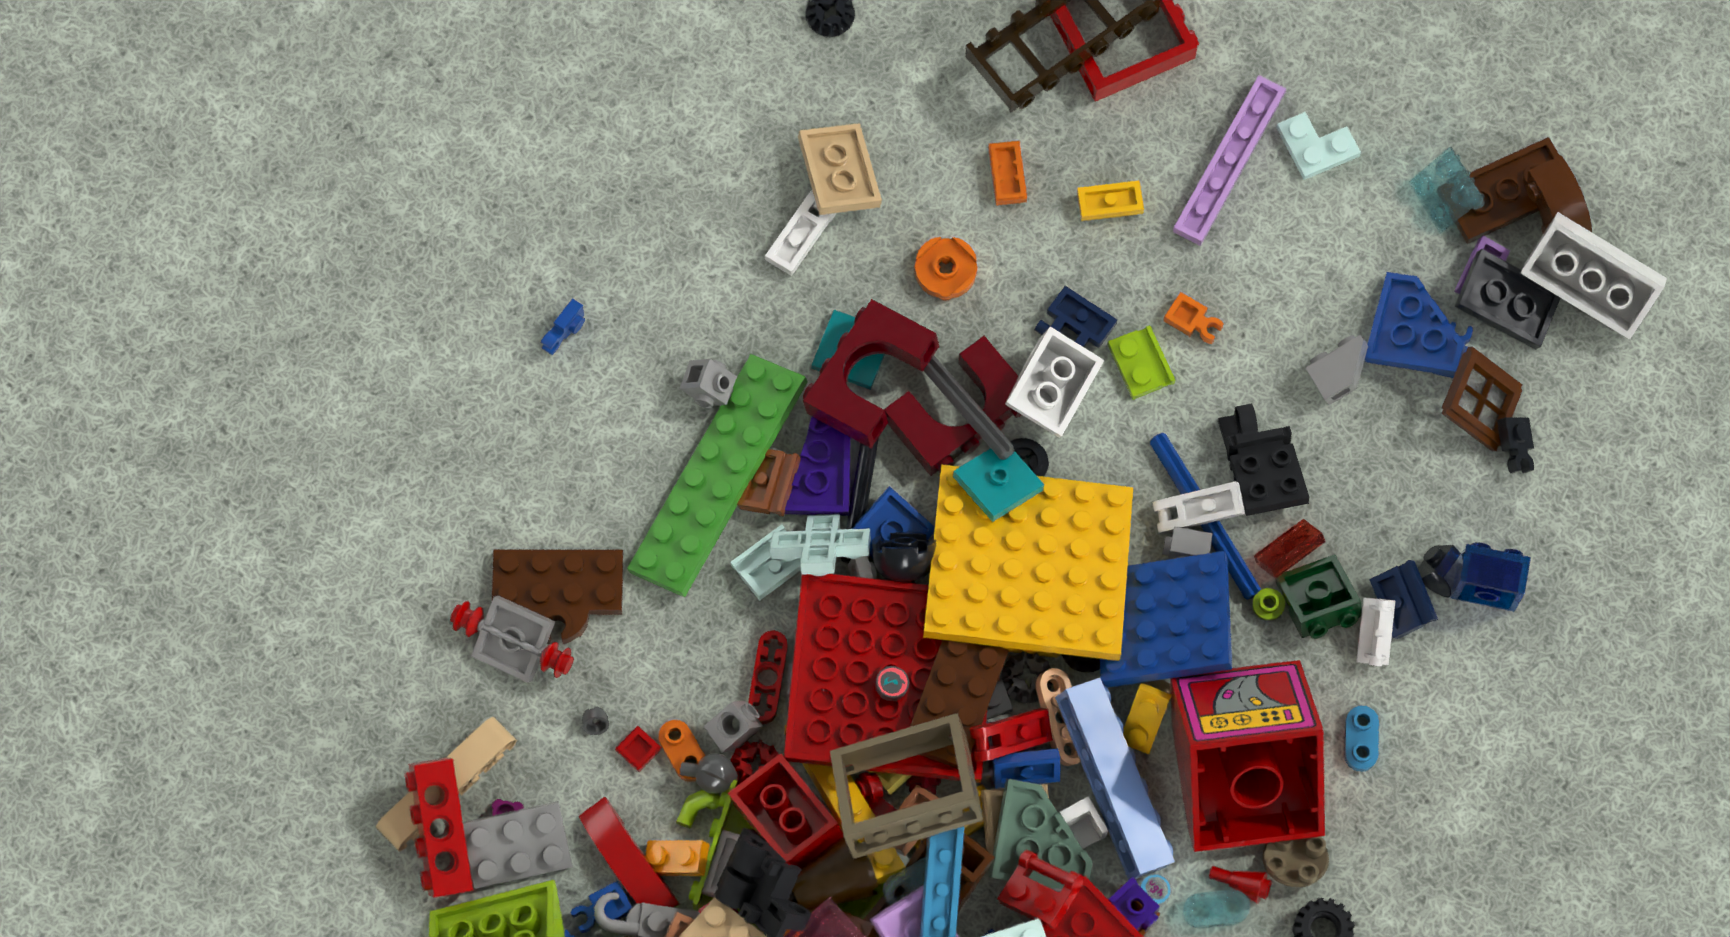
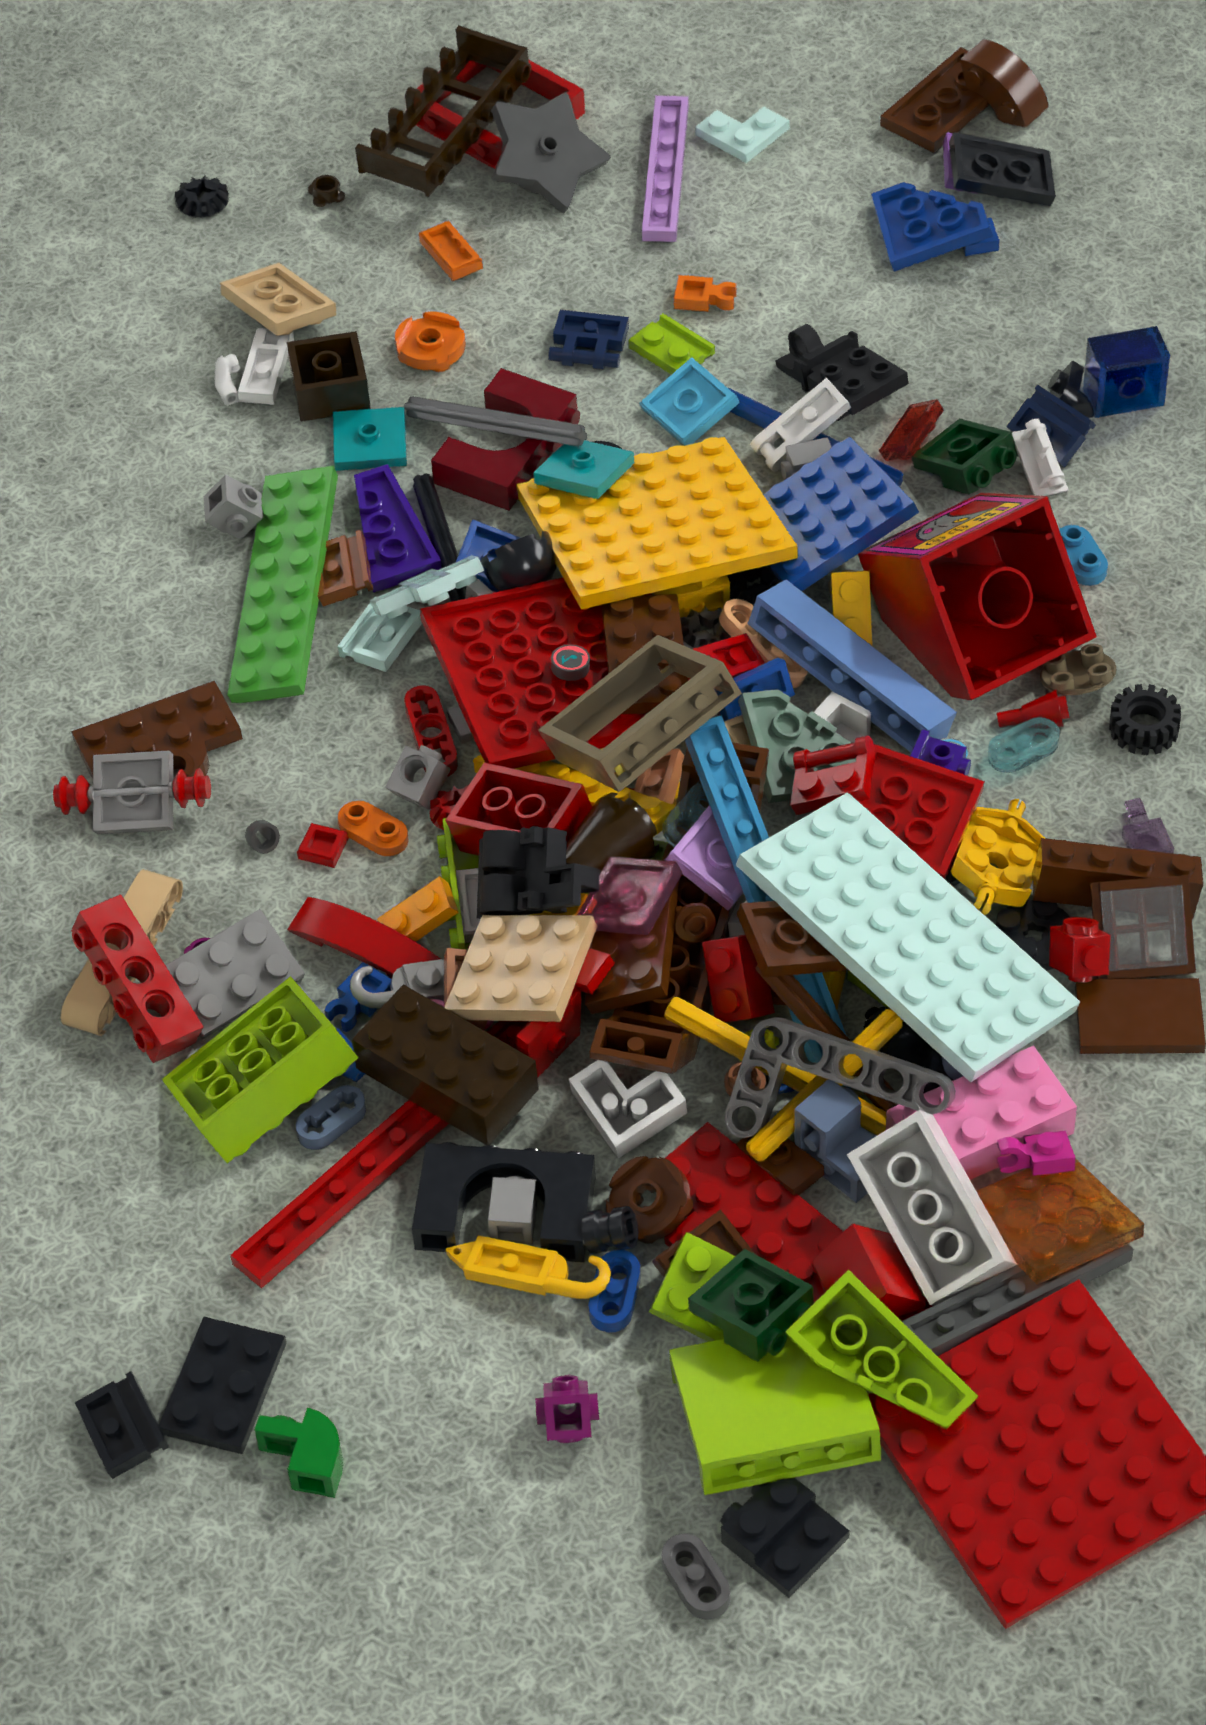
camera: 20 degrees left, 20 degrees down
blue plate [541,298,585,355] -> none
lime arm [676,789,720,829] -> none
dark grey piece [680,753,737,794] -> none
dark red arch [803,299,940,448] -> none
white slope [1005,327,1104,438] -> none
yellow plate [1077,180,1144,221] -> none
lime plate [1252,588,1285,620] -> none
light grey slope [1306,334,1368,405] -> none
clear light blue hinge [1409,147,1485,234] -> none
reddish brown piece [1441,346,1523,451] -> none
black plate [1497,417,1534,473] -> none
white brick [1521,212,1667,340] -> none
none -> white arm [215,354,240,406]
none -> dark brown brick [286,331,371,422]
none -> dark brown plate [308,175,345,207]
none -> dark grey plate [491,92,611,213]
none -> medium azure plate [639,357,740,446]

